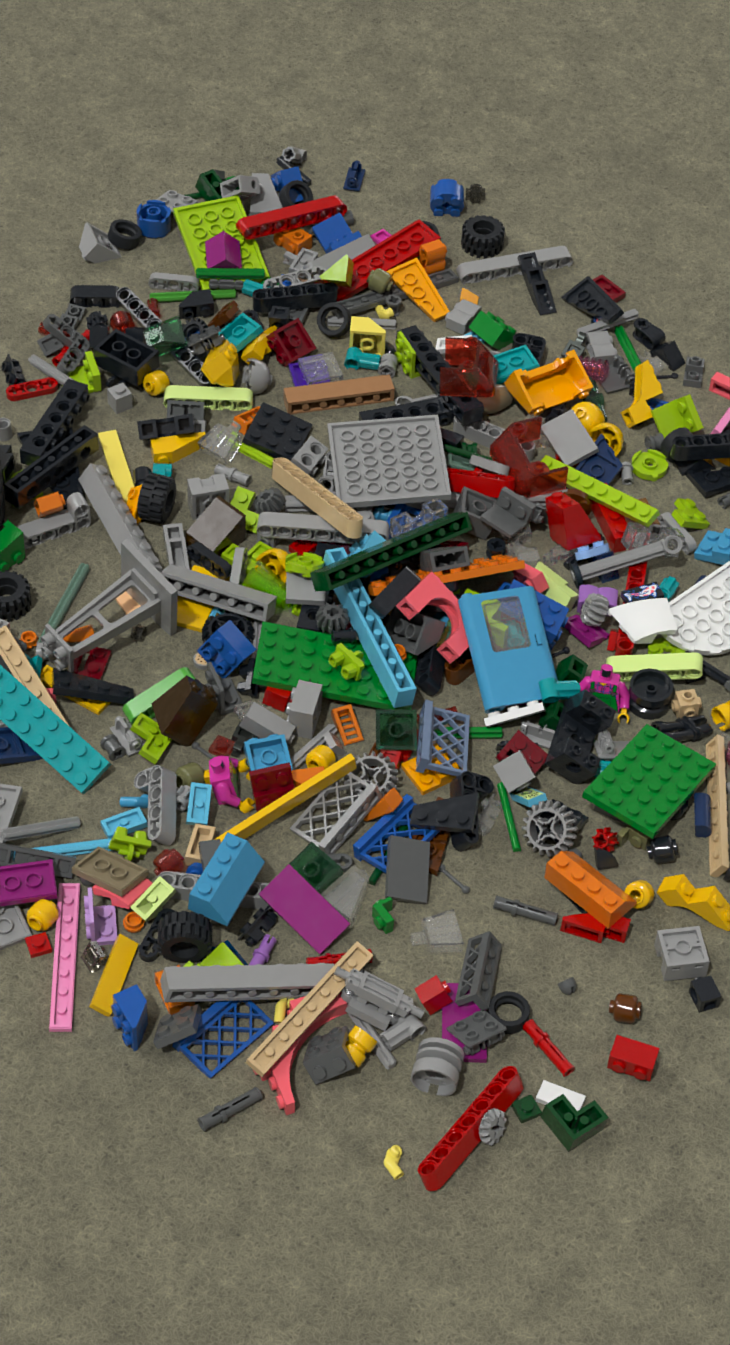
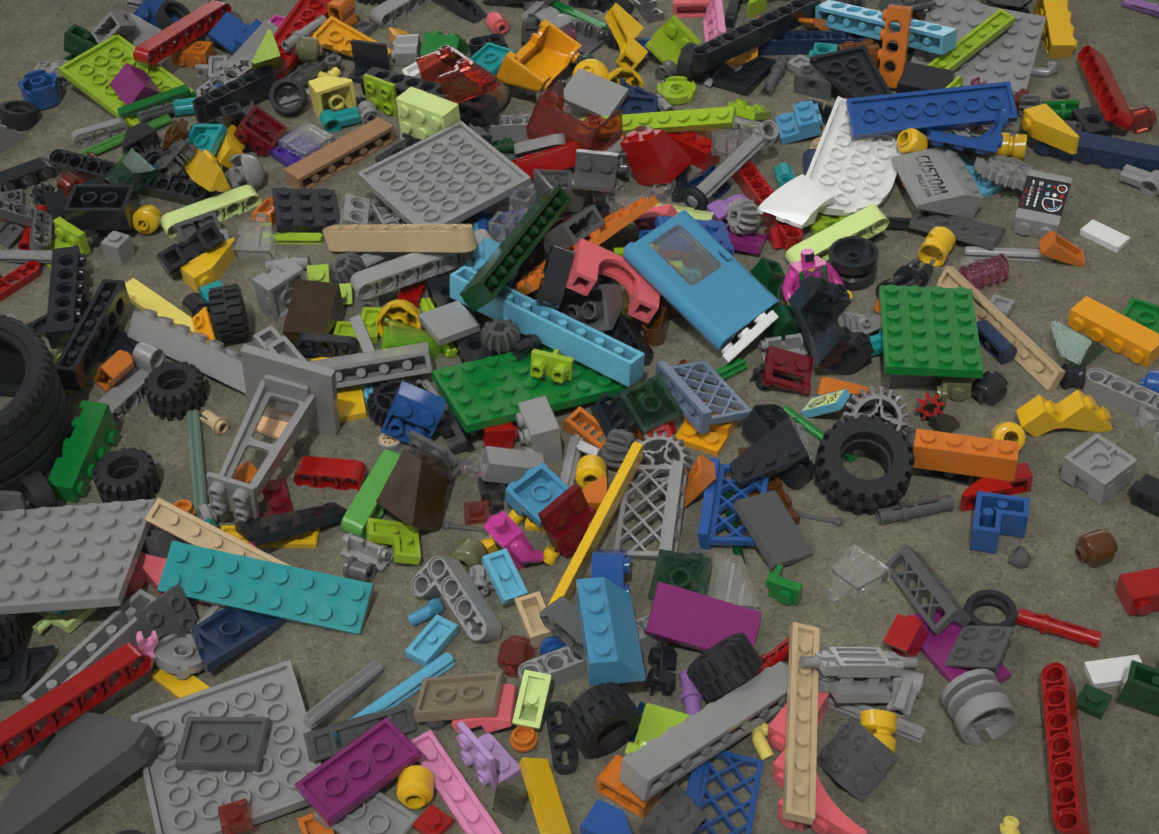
camera: 25 degrees left, 5 degrees down
lime hips [108,826,151,861] -> none
lime plate [285,552,324,578] -> none
light grey gear [479,1108,507,1146] -> none
light grey head [493,750,537,793] -> none
teal piece [538,678,581,703] -> none
light blue plate [575,540,610,560] -> none
tile [620,582,664,604] -> none
tan brick [671,689,702,718] -> none
none -> black tyre [143,361,207,421]
none -> tan pin [200,410,229,434]
none -> light grey pin [281,15,327,52]
none -> red beam [293,456,368,492]
none -> black bracket [348,39,391,84]
none -> yellowish green brick [396,87,460,140]
none -> coral brick [486,12,509,34]
none -> black hinge [590,392,640,437]
none -> blue brick [591,549,632,593]
none -> dark grey gear [602,428,635,471]
none -> black tyre [686,632,763,701]
none -> black tyre [814,415,915,515]
none -> orange slope [816,376,868,395]
none -> blue brick [970,491,1030,553]

